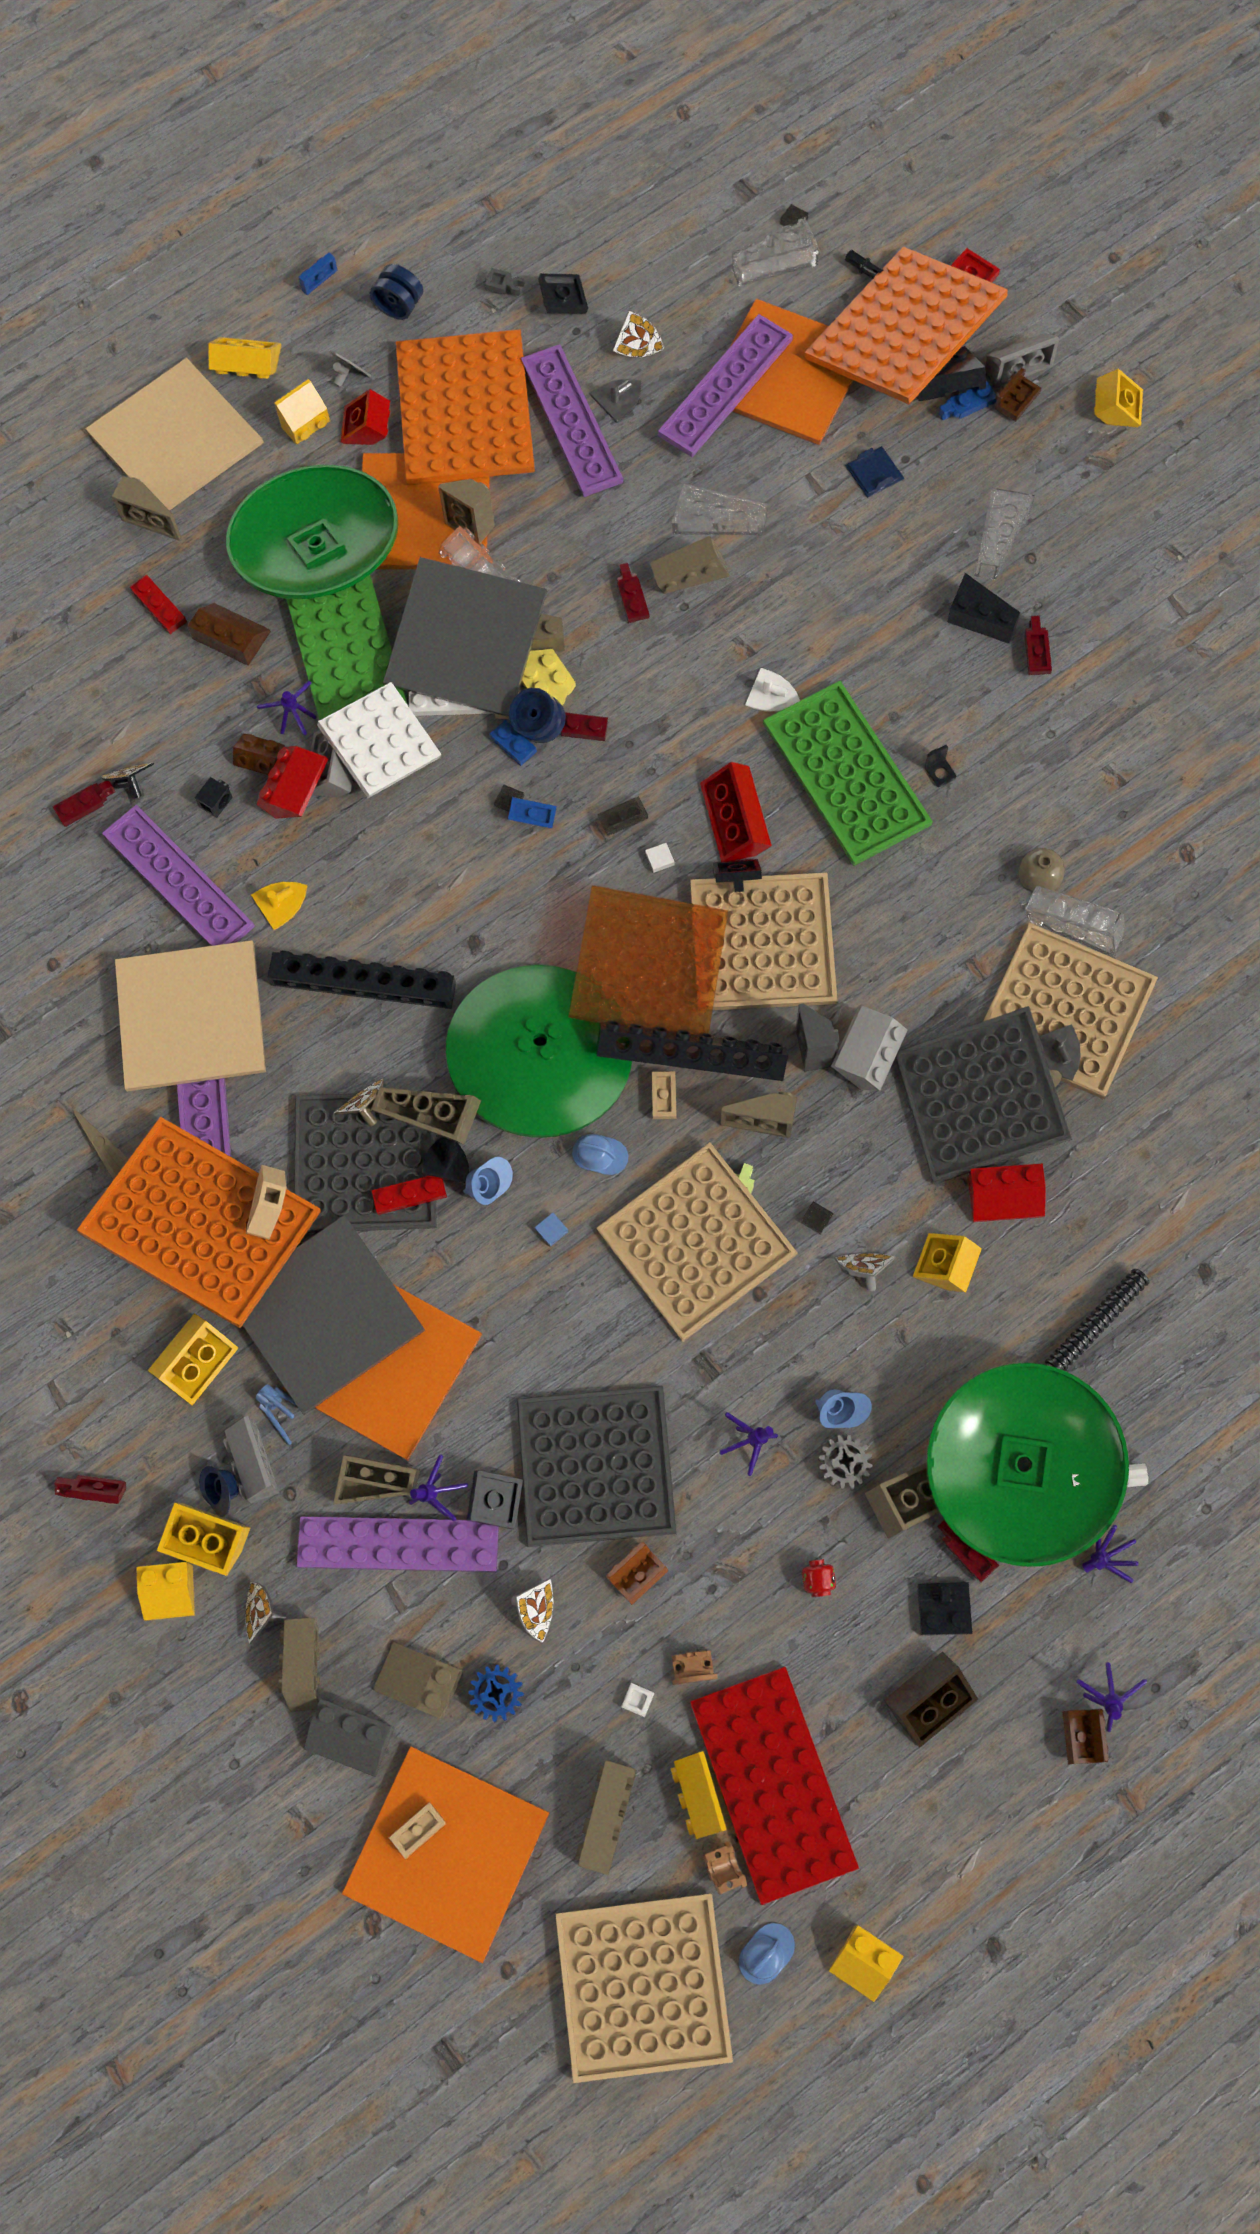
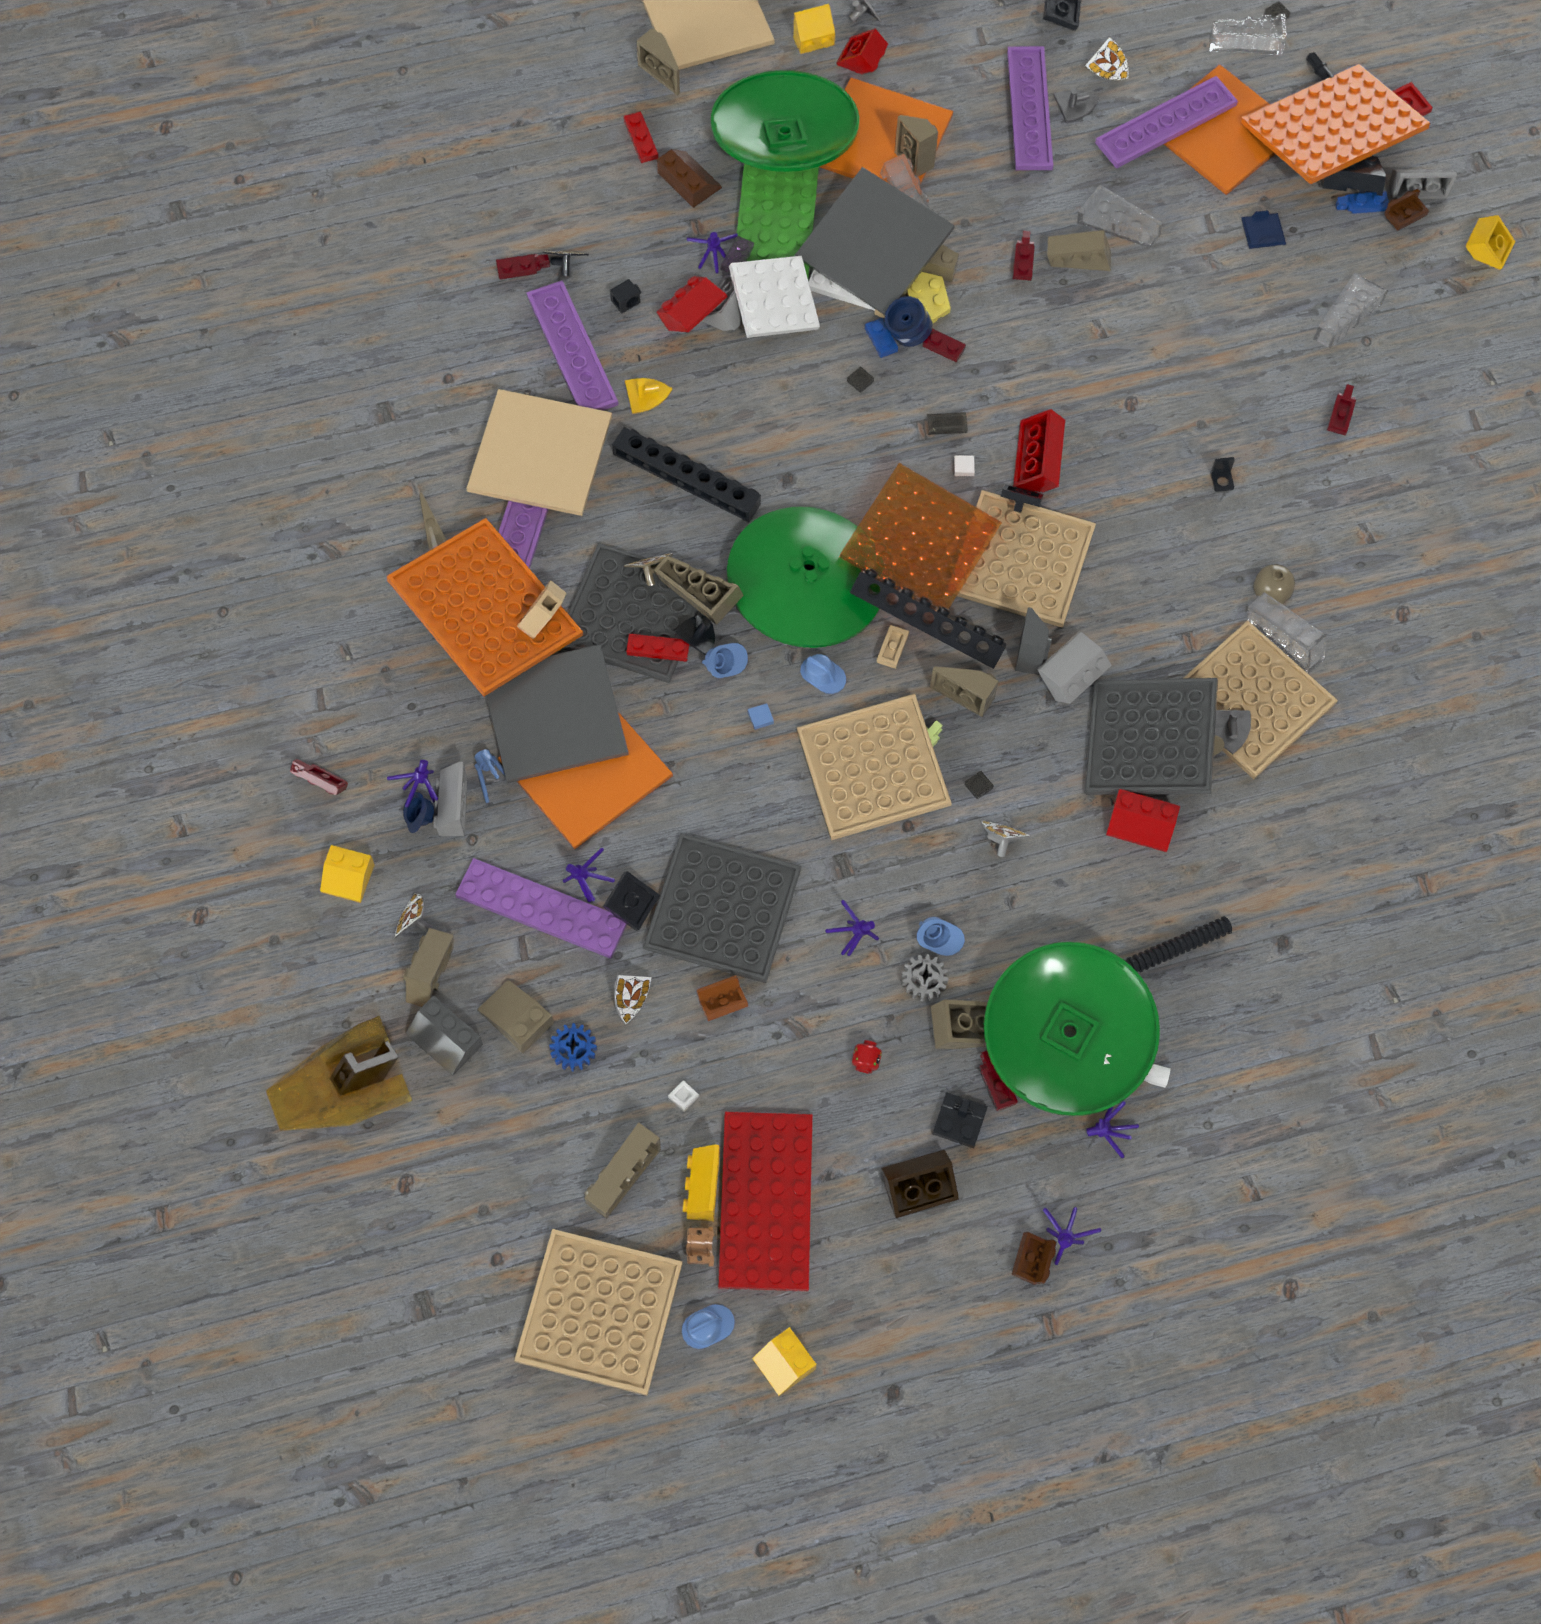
camera: 15 degrees right, 5 degrees down
yellow slope [147,1313,238,1405] -> none
yellow slope [157,1503,251,1576] -> none
reddish brown bracket [233,733,285,775] -> none
dark tan wedge [333,1455,420,1505] -> none
orange tile [342,1746,550,1963] -> none
tan plate [389,1803,446,1859] -> none
orange plate [396,329,535,485] -> none
blue plate [508,797,557,828] -> none
medium nougat piece [672,1651,718,1685] -> none
white shield [745,668,800,712] -> none
bright green plate [763,681,933,866] -> none
yellow slope [913,1233,982,1292] -> none
black wedge [947,573,1020,644] -> none
none -> clear yellow wedge [266,1016,413,1131]
none -> dark brown panel [329,1041,399,1096]
none -> dark purple plant [387,760,438,807]
none -> clear purple plate [721,236,754,273]

